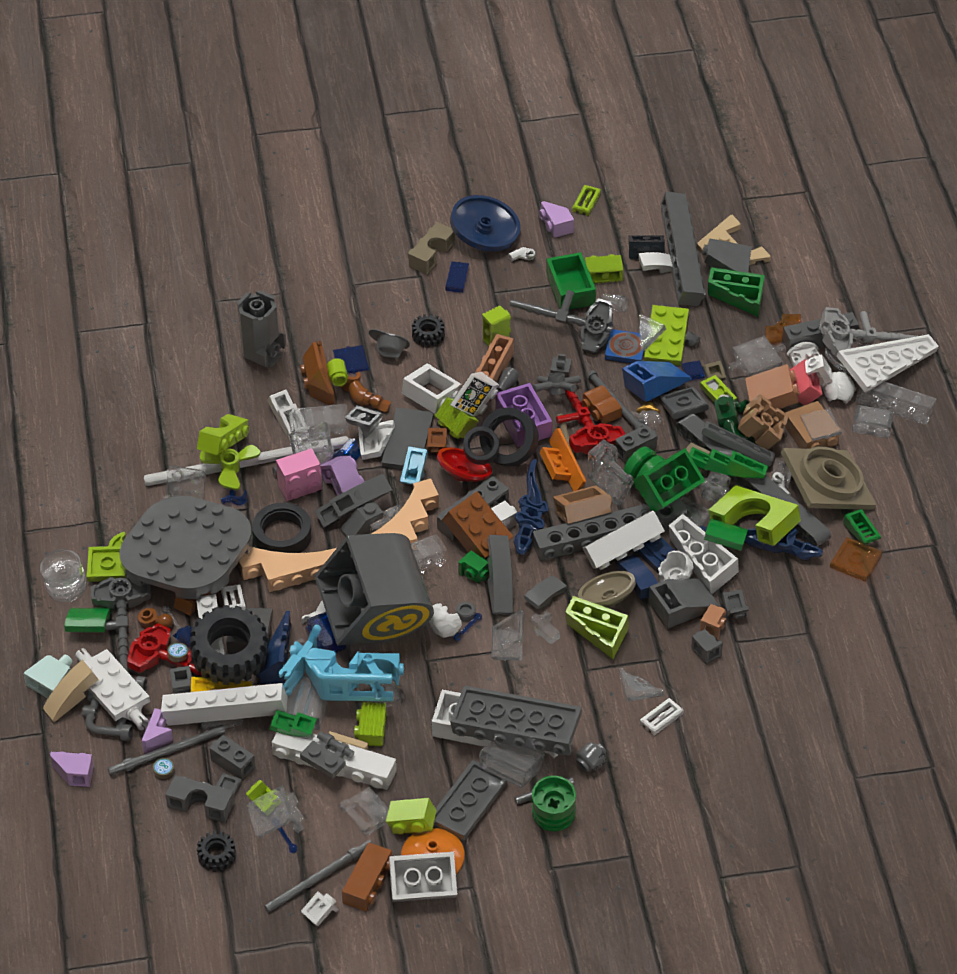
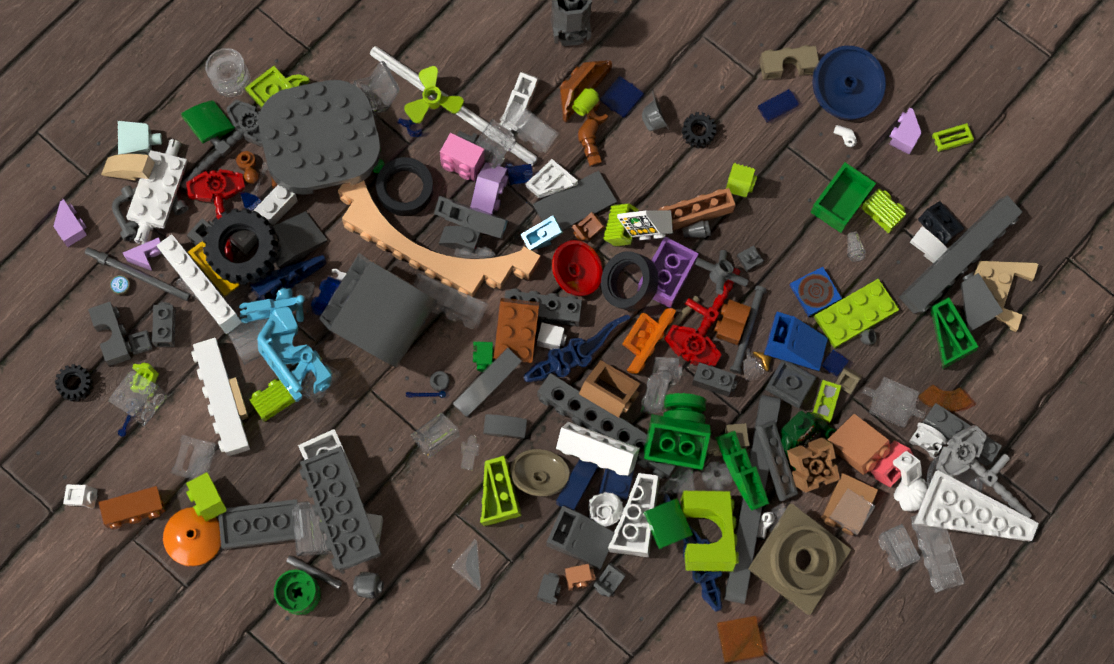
camera: 45 degrees right, 25 degrees up
tile [168,643,188,662] -> none
lime arch [197,414,249,455] -> none
white tile [221,585,246,610] -> none
dark grey bar [264,840,372,913] -> none
green slope [269,709,317,737] -> none
dark grey plate [300,731,355,778] -> none
dark grey slope [345,406,383,438] -> none
white brick [389,852,457,902] -> none
white window [401,364,461,414] -> none
white hair [429,603,462,638] -> none
black tyre [463,427,499,465] -> none
dark grey bar [510,290,613,354] -> none
clear tile [639,314,666,351] -> none
white tile [640,698,683,736] -> none
green slope [843,509,881,545] -> none

